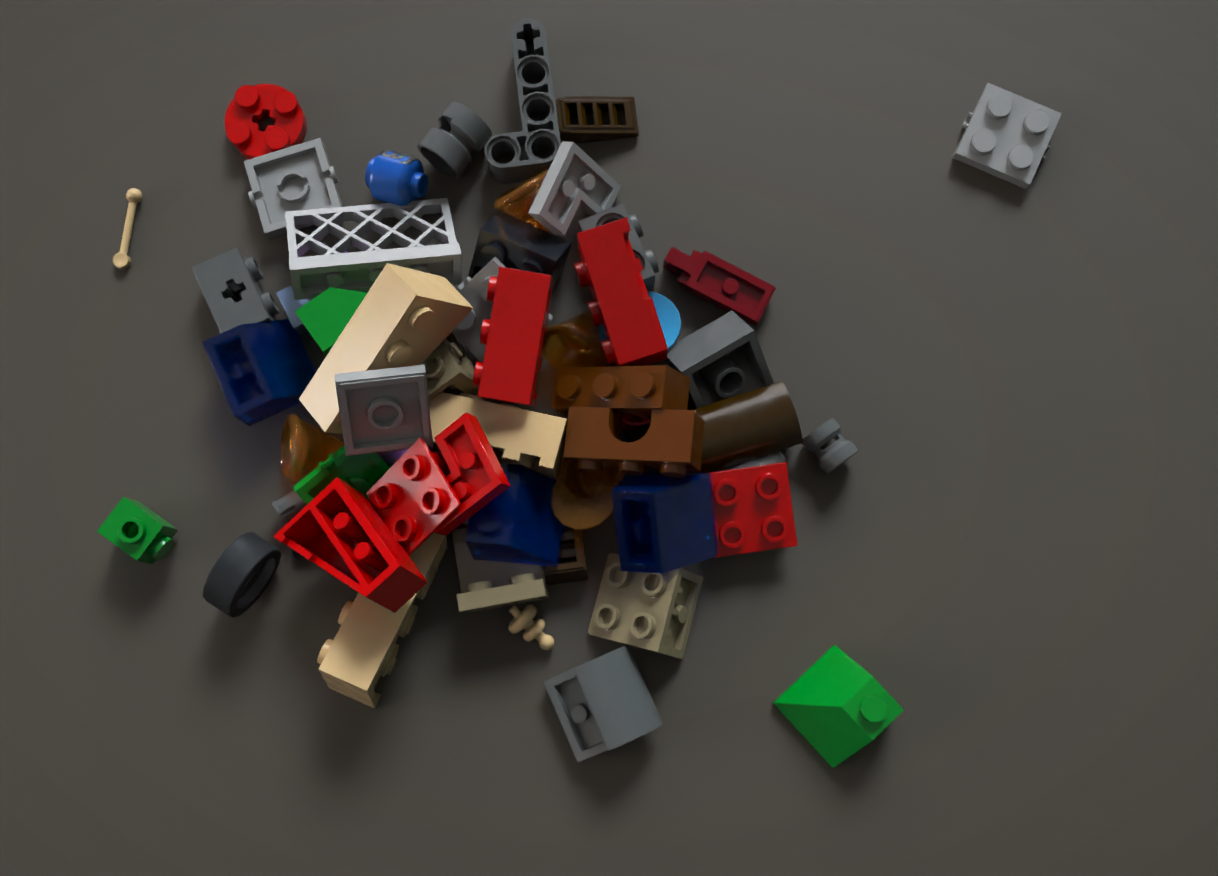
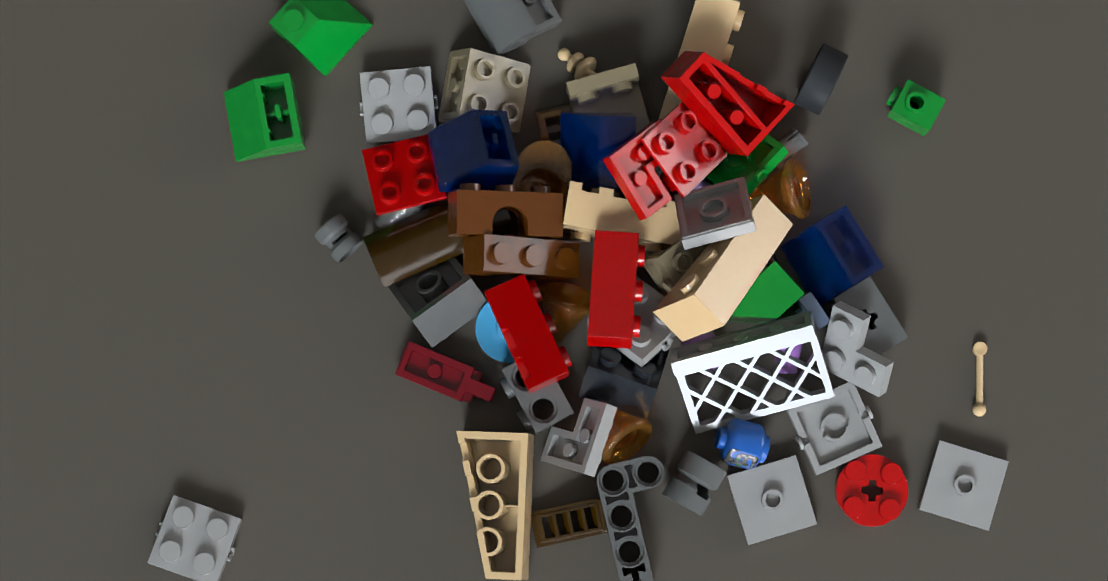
camera: 175 degrees right, 5 degrees up
none -> green slope [224,73,306,162]
none -> light grey plate [359,66,438,144]
none -> tan wedge [456,431,534,580]
none -> light grey plate [726,455,817,545]
none -> light grey plate [822,301,894,397]
none -> light grey plate [918,440,1009,531]

